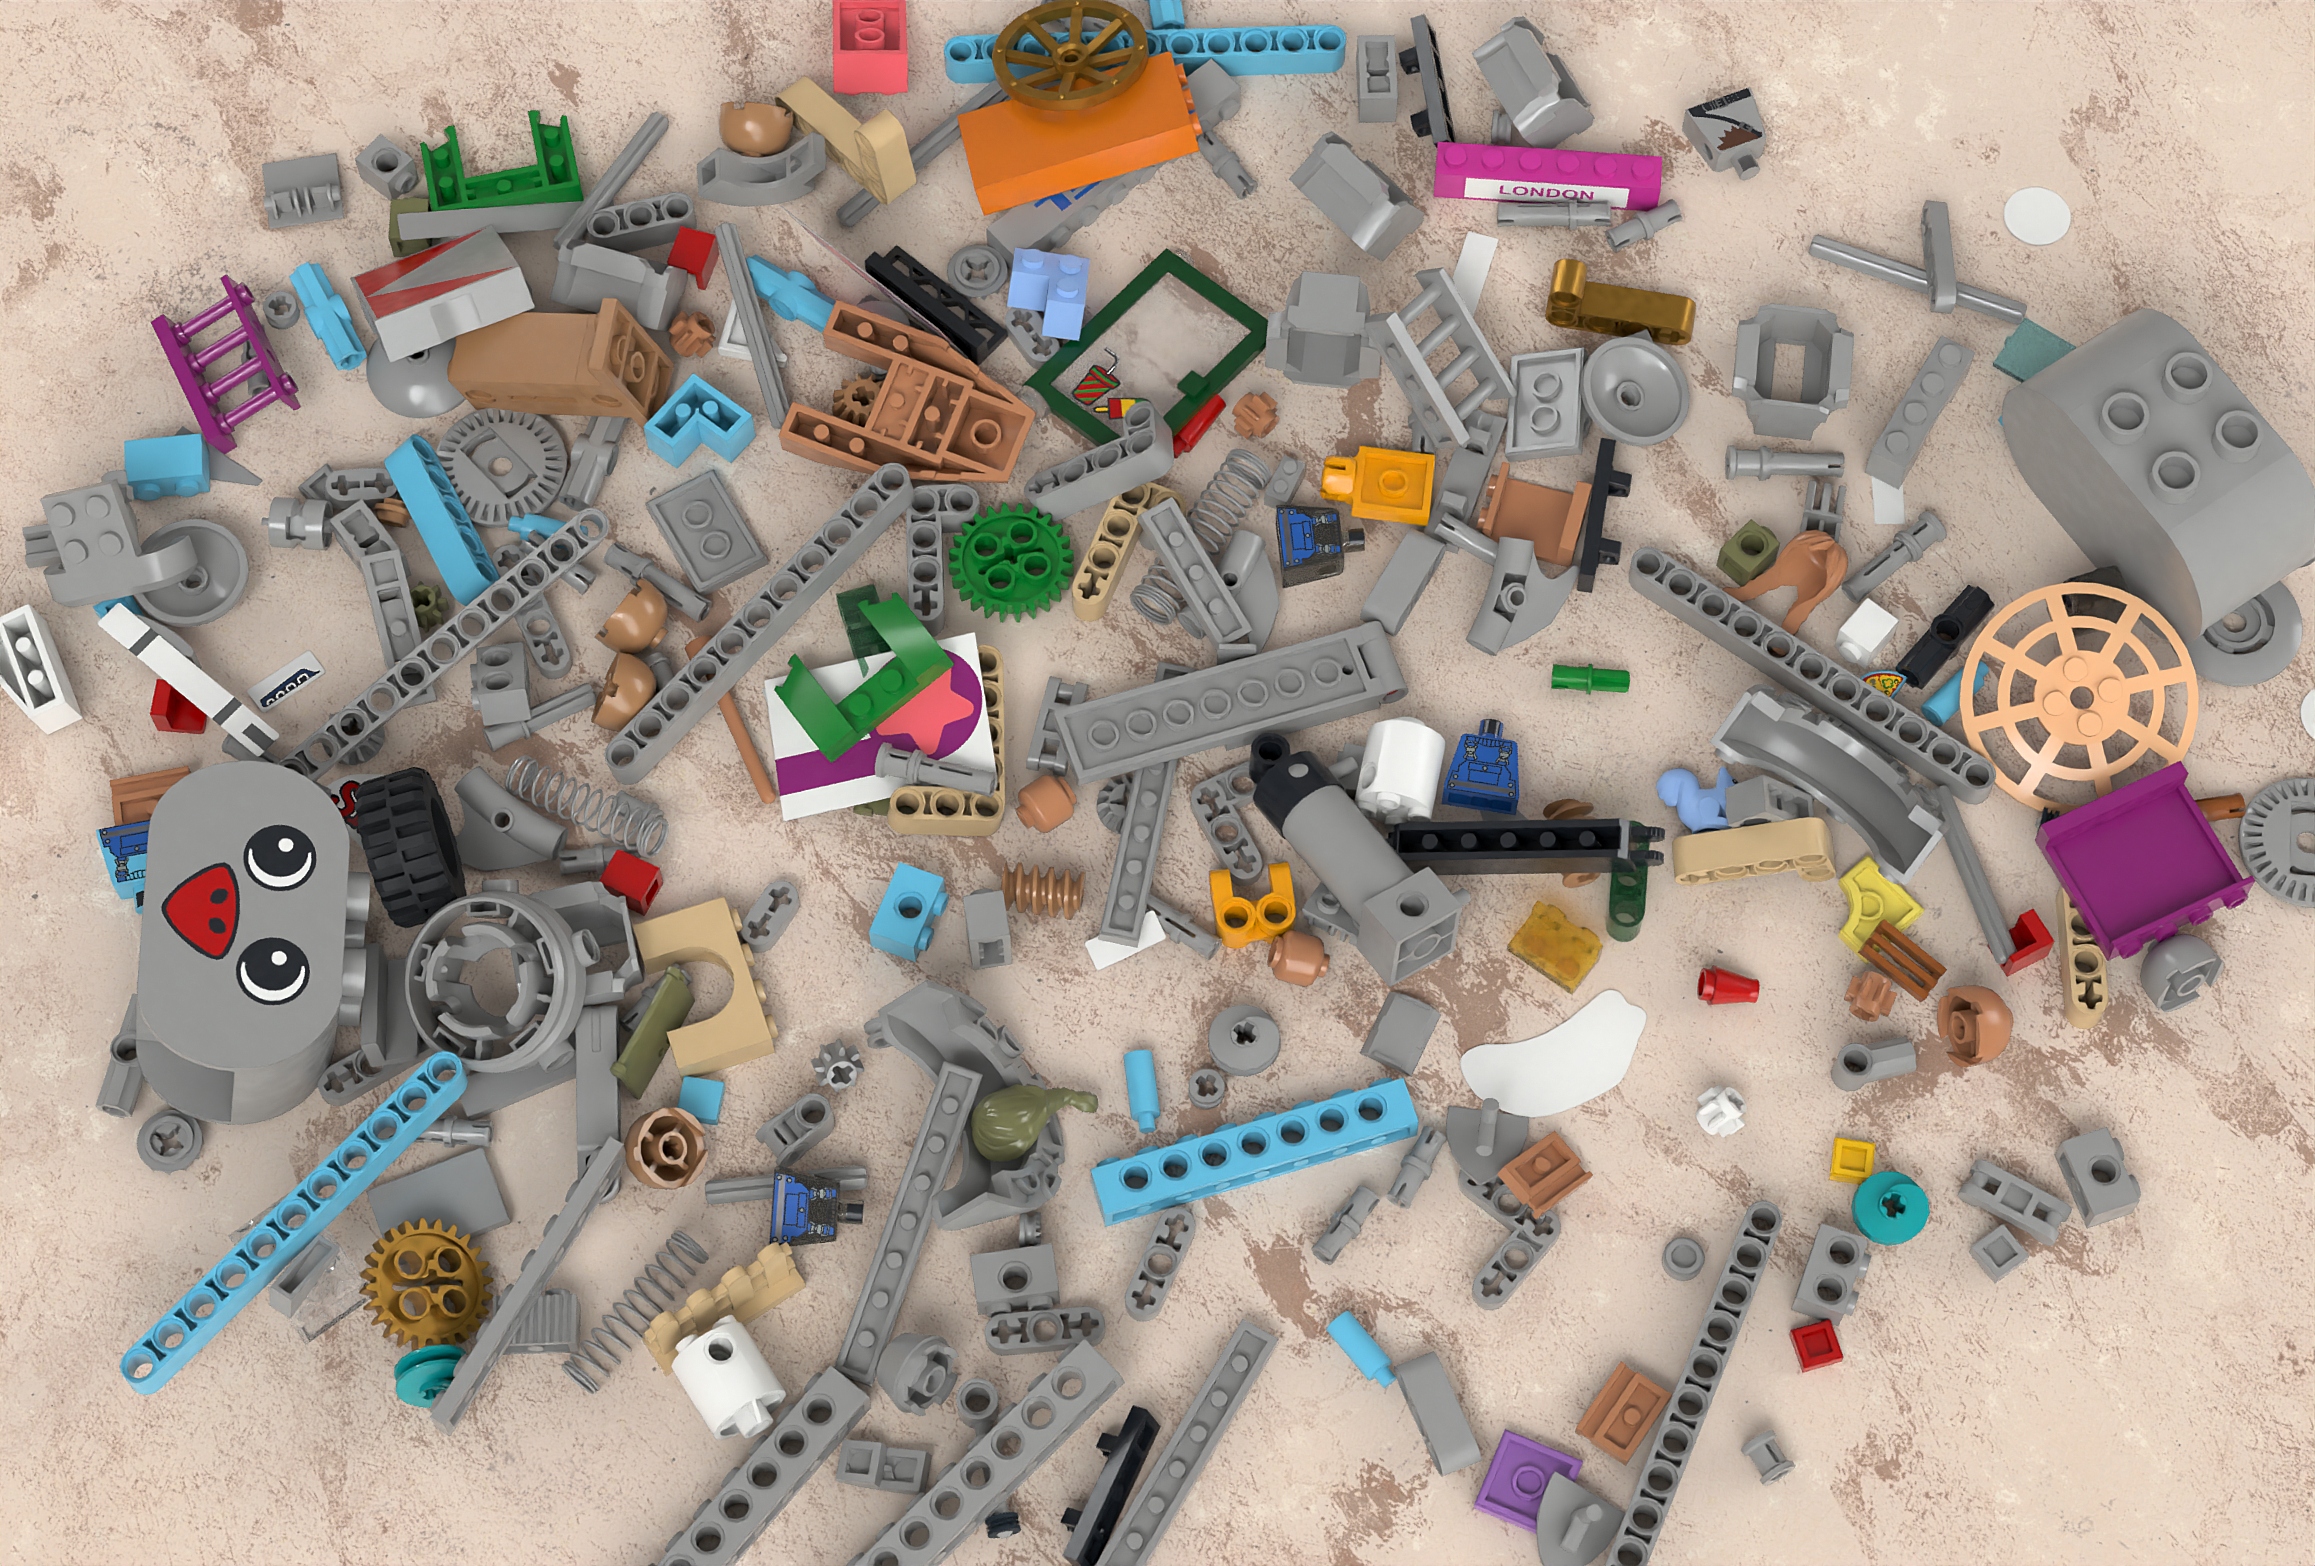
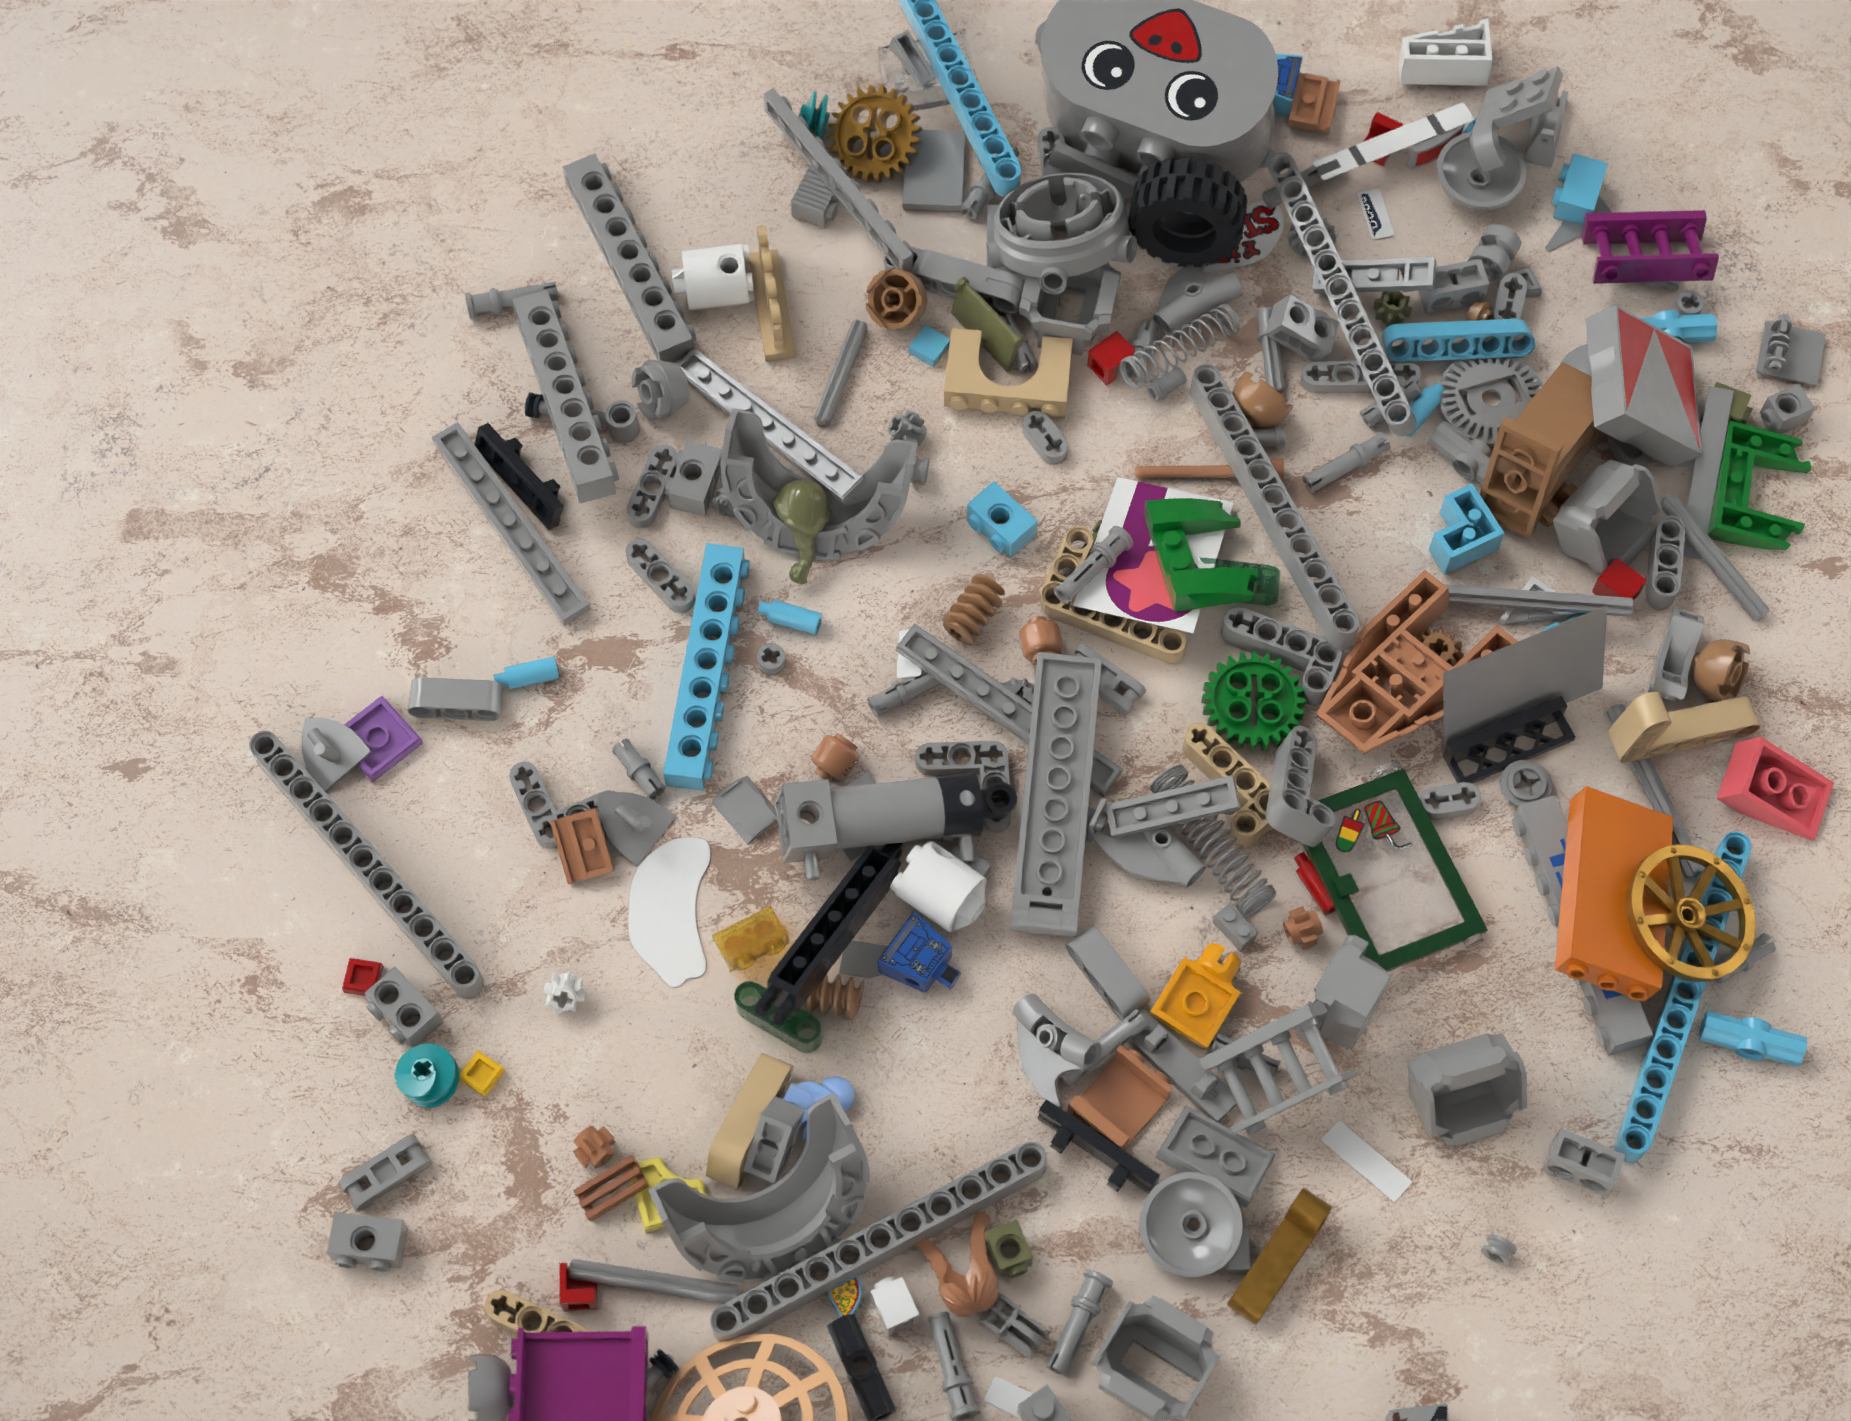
camera: 115 degrees right, 0 degrees up
light grey piece [561,1230,709,1394] -> none
medium nougat cylinder [594,577,669,655] -> none
light grey tile [645,469,768,597] -> none
nougat gear [668,311,716,358] -> none
light grey piece [755,1093,835,1169] -> none
torso [769,1166,864,1246] -> none
light grey slope [835,1439,932,1495] -> none
light grey brick [963,888,1012,970] -> none
light blue brick [1007,248,1090,341] -> none
light grey pin [1197,131,1258,200] -> none
light grey piece [1208,1004,1281,1077] -> none
light orange piece [1209,862,1296,949] -> none
torso [1275,505,1365,588] -> none
light grey pin [1311,1185,1380,1265] -> none
hinge [1399,14,1456,148] -> none
dark pink brick [1433,142,1662,211] -> none
light grey piece [1472,16,1595,149] -> none
light grey pin [1497,200,1611,229] -> none
green axle [1551,664,1630,695] -> none
nougat plate [1575,1361,1672,1466] -> none
light grey pin [1605,199,1682,253] -> none
light grey tile [1662,1237,1705,1281] -> none
red cone [1697,965,1760,1005] -> none
light grey bush [1741,1430,1795,1486] -> none
light grey piece [1831,1036,1917,1092] -> none
medium azure cylinder [1921,661,1989,727] -> none
nougat cylinder [1937,985,2014,1067] -> none
light grey plate [1969,1224,2030,1284] -> none

